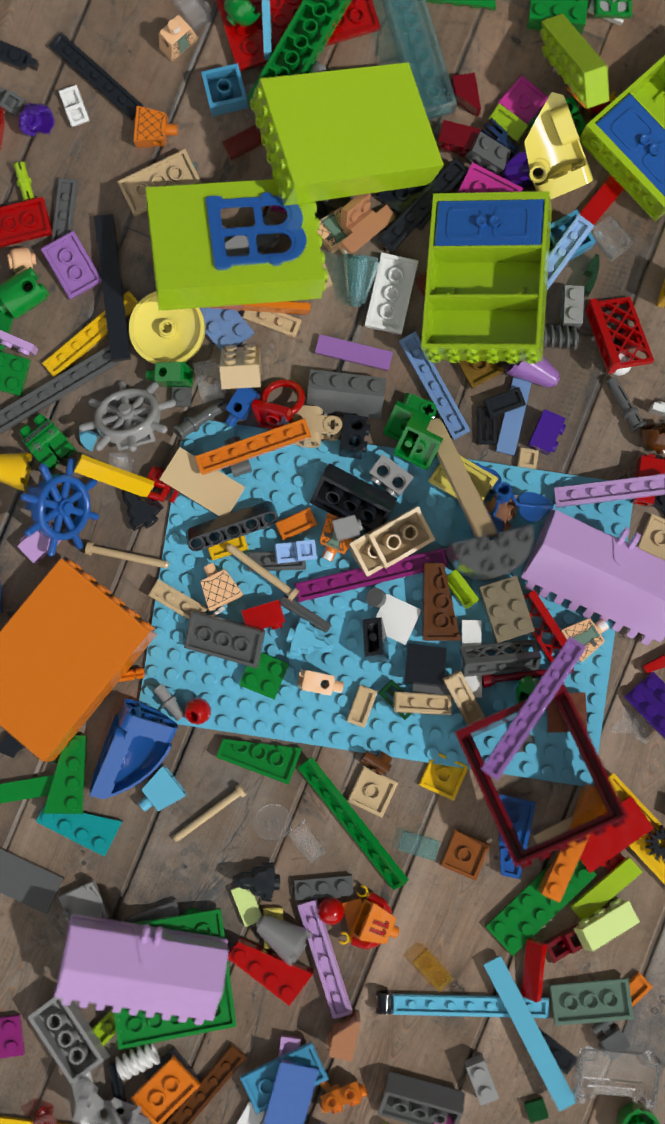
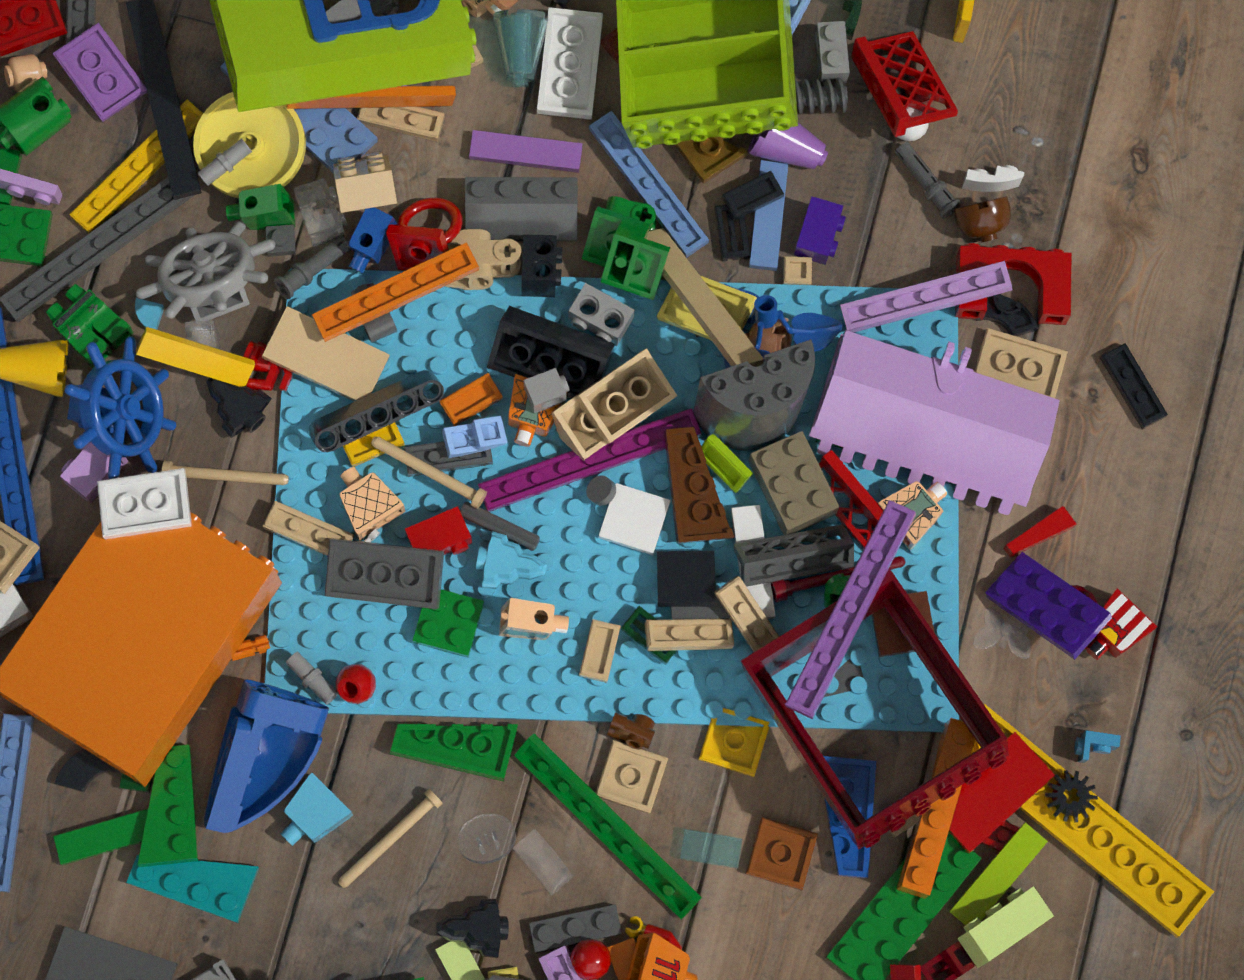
camera: 15 degrees left, 10 degrees down
black slope [363,617,389,663] -> none
none -> white tile [97,468,192,539]
none -> light grey pin [197,138,252,186]

